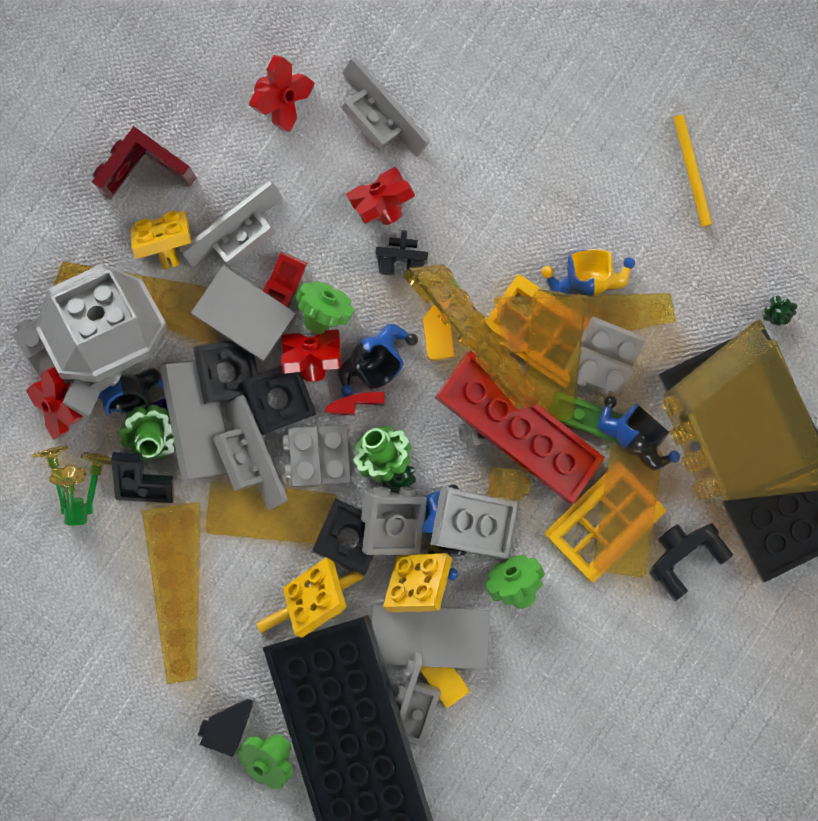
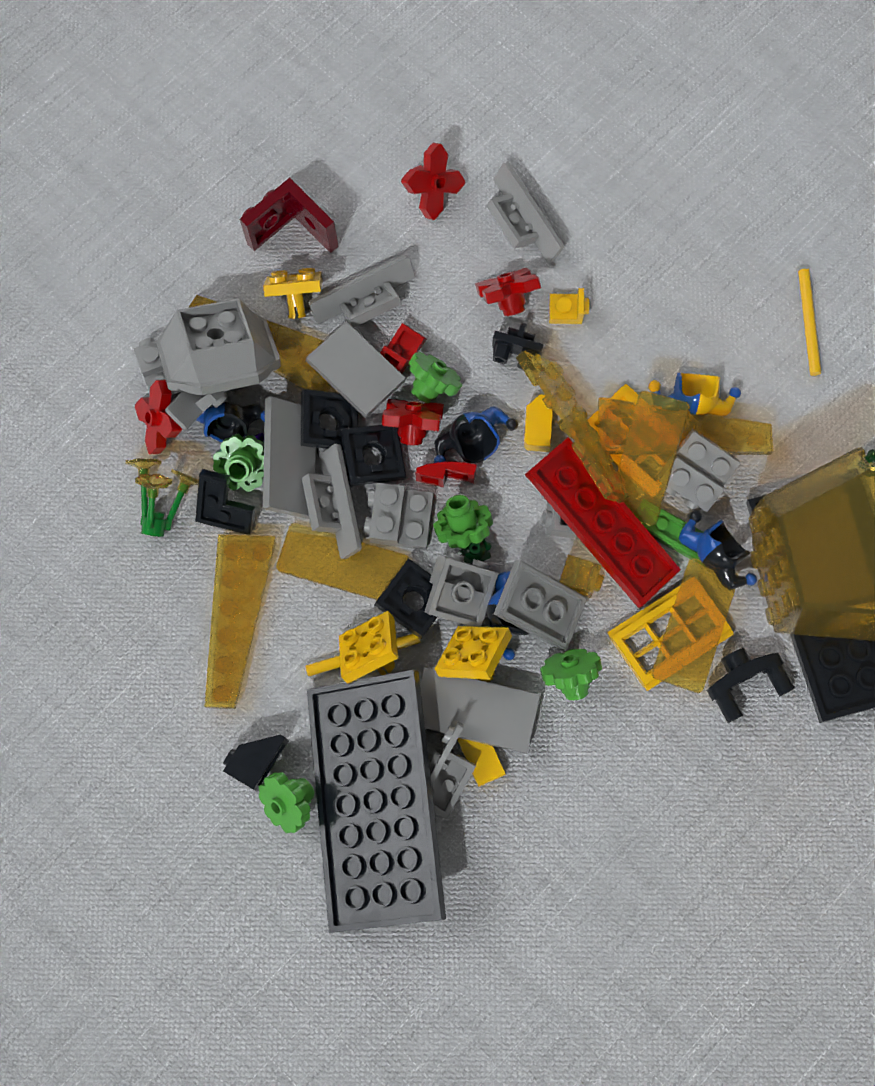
camera: 10 degrees right, 10 degrees down
none -> yellow bracket [549,288,589,324]

